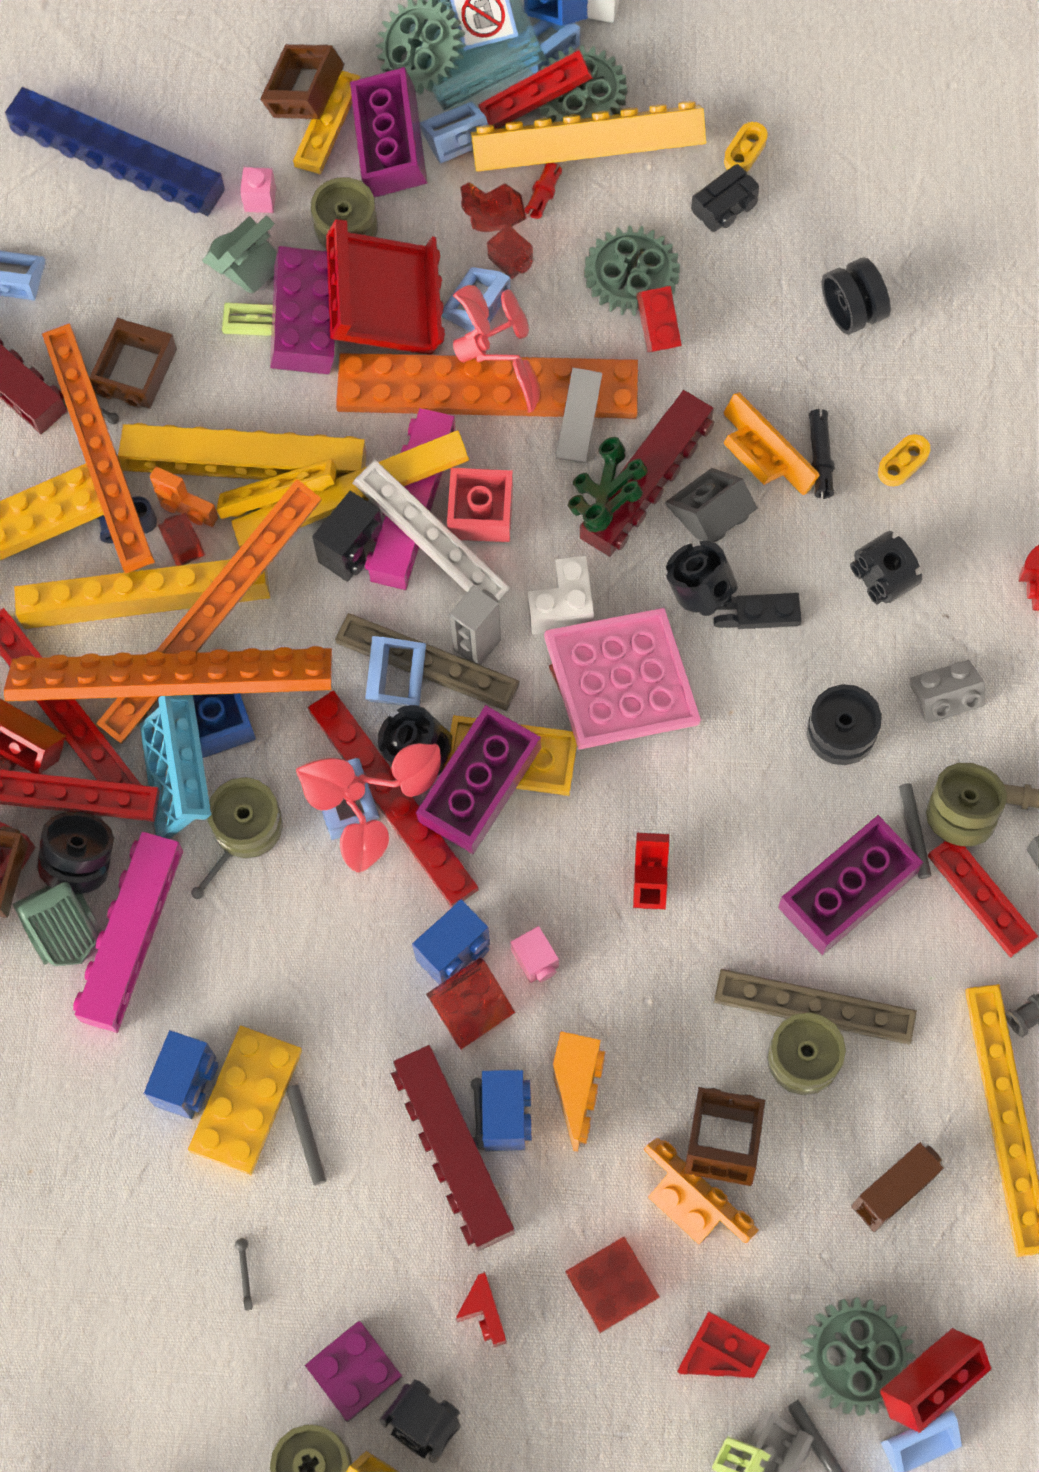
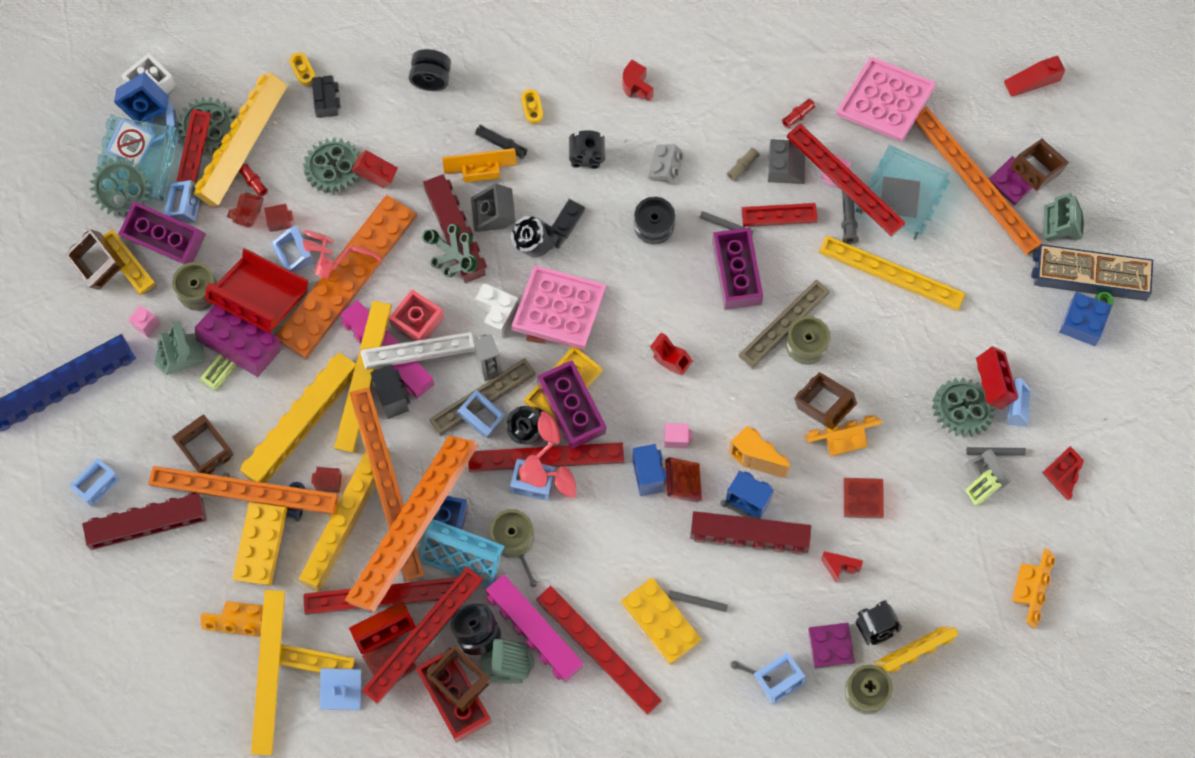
camera: 60 degrees left, 0 degrees up
blue brick [143,1030,218,1120] -> none
orange plate [150,466,219,528] -> none
yellow plate [216,459,337,519] -> none
light grey tile [556,368,602,464] -> none
red wing [677,1311,771,1378] -> none
reddish brown window [851,1142,944,1232] -> none
olive wheel [926,763,1008,846] -> none
none -> red plate [536,585,662,715]
none -> light blue tile [754,652,806,705]

